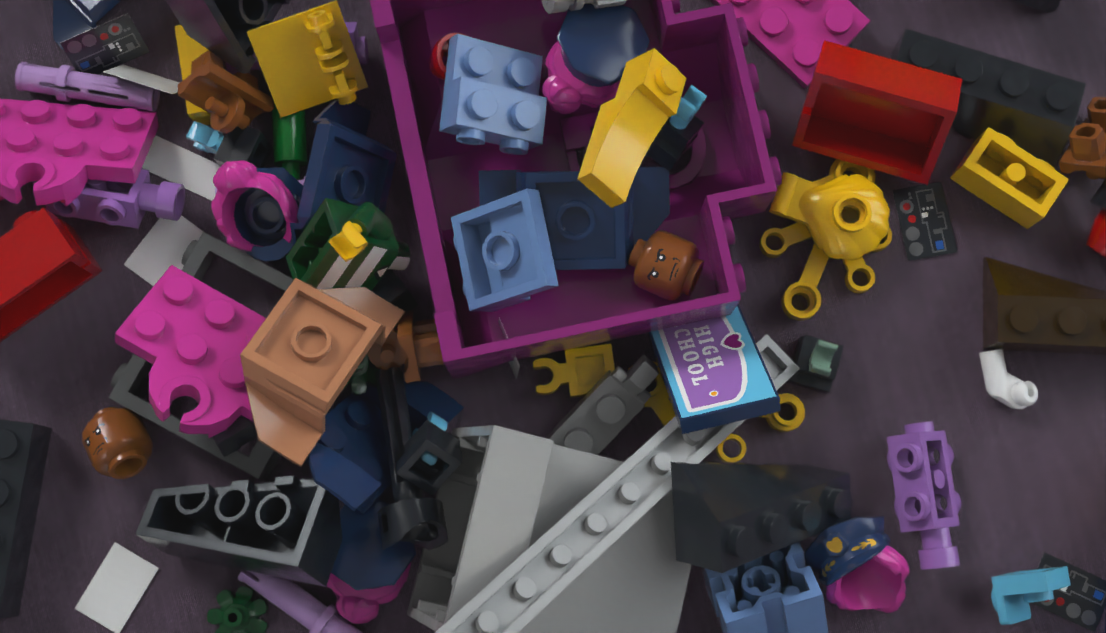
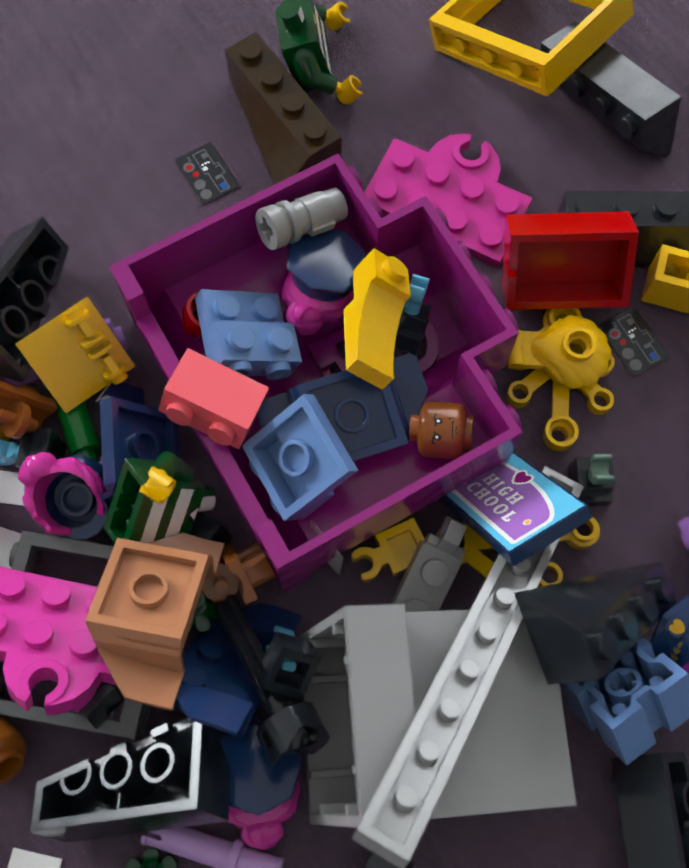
camera: 20 degrees left, 10 degrees down
none -> coral brick [158,348,269,450]

